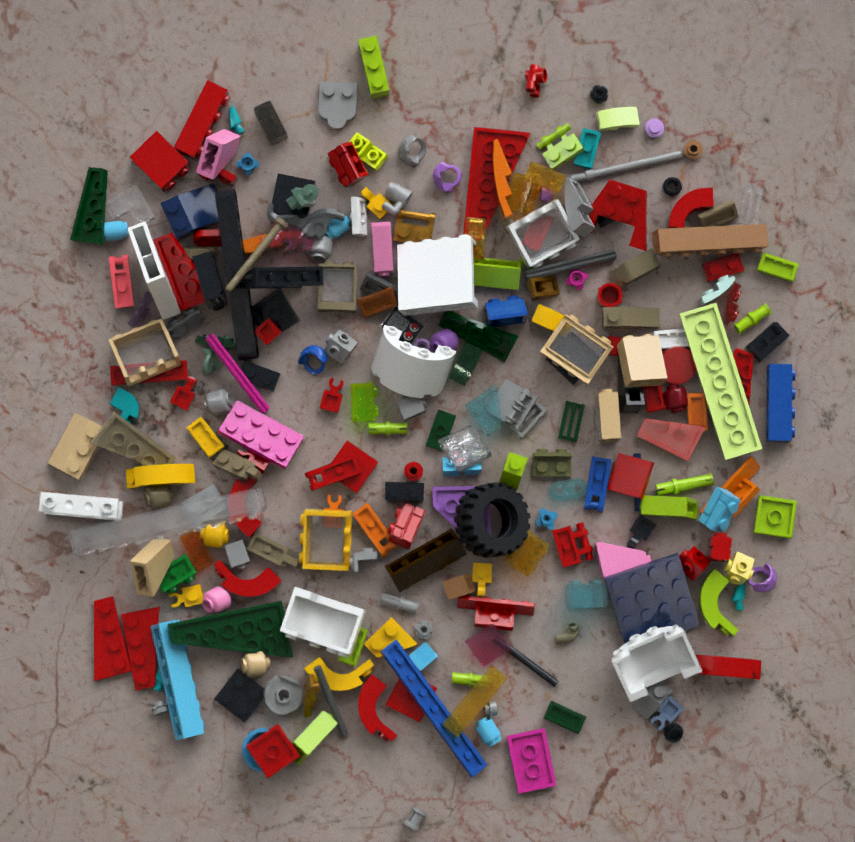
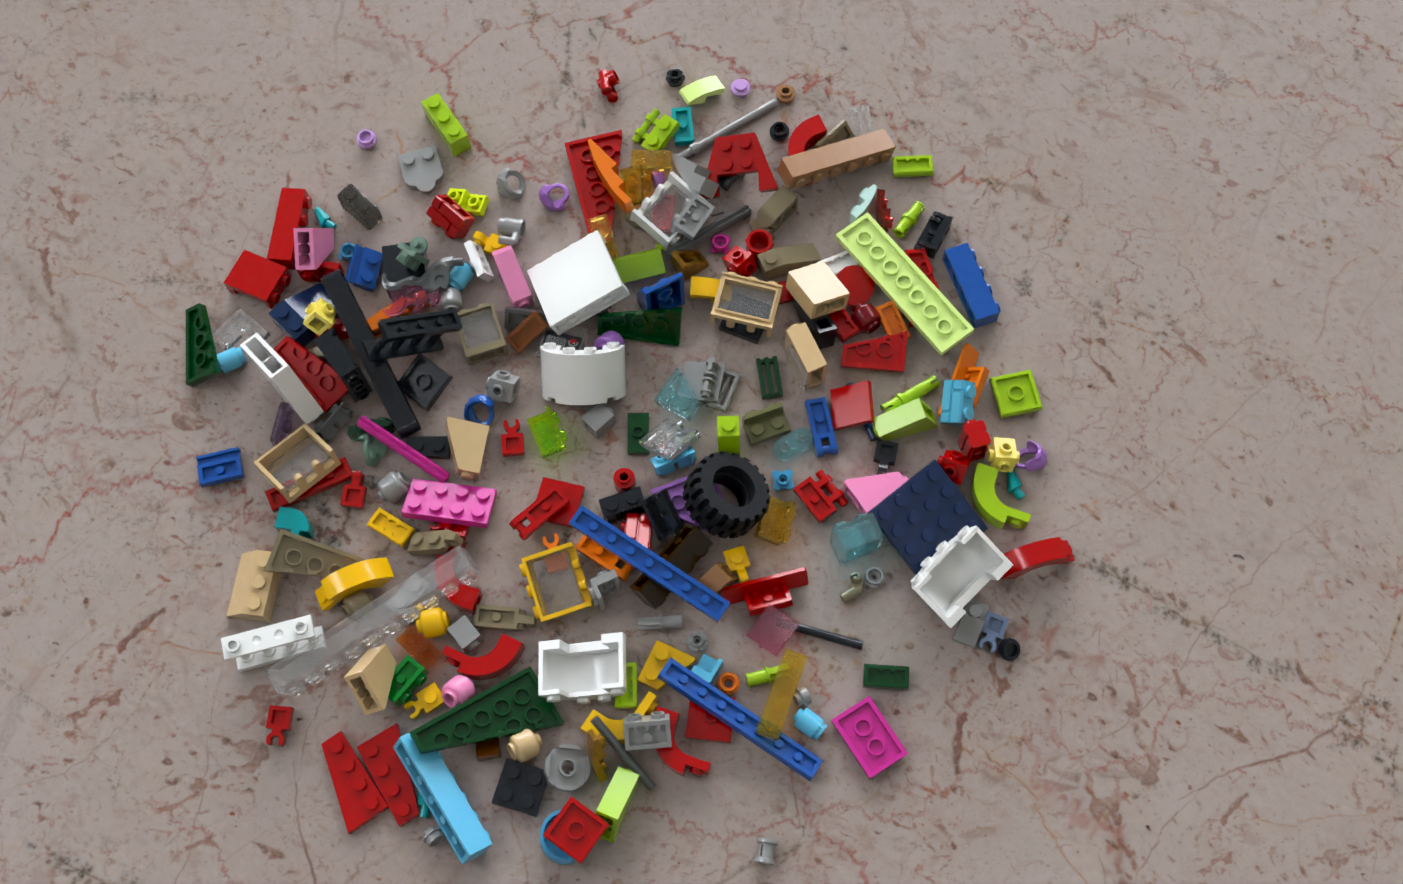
camera: 15 degrees left, 15 degrees down
coral plate [109,254,135,309] -> none
dark tan bar [225,217,288,293] -> none
red plate [255,318,282,345] -> none
lime pin [368,421,407,436] -> none
pearl gold plate [393,208,436,243] -> none
clear green slope [448,341,483,386] -> none
red plate [702,254,744,283] -> none
none -> blue plate [196,447,245,488]
none -> red plate [266,705,294,747]
none -> light yellow brick [302,298,337,336]
none -> blue plate [345,244,383,292]
none -> lavender plate [357,129,377,149]
none -> tan slope [445,416,489,481]
none -> reddish brown slope [476,739,501,761]
none -> blue plate [569,505,730,623]
none -> light grey bracket [623,711,672,751]
none -> black hinge [641,488,684,541]
none -> light grey bracket [670,194,715,241]
none -> orange plate [717,672,740,695]
none -> red brick [722,245,758,277]
none -> light grey plate [863,567,885,588]

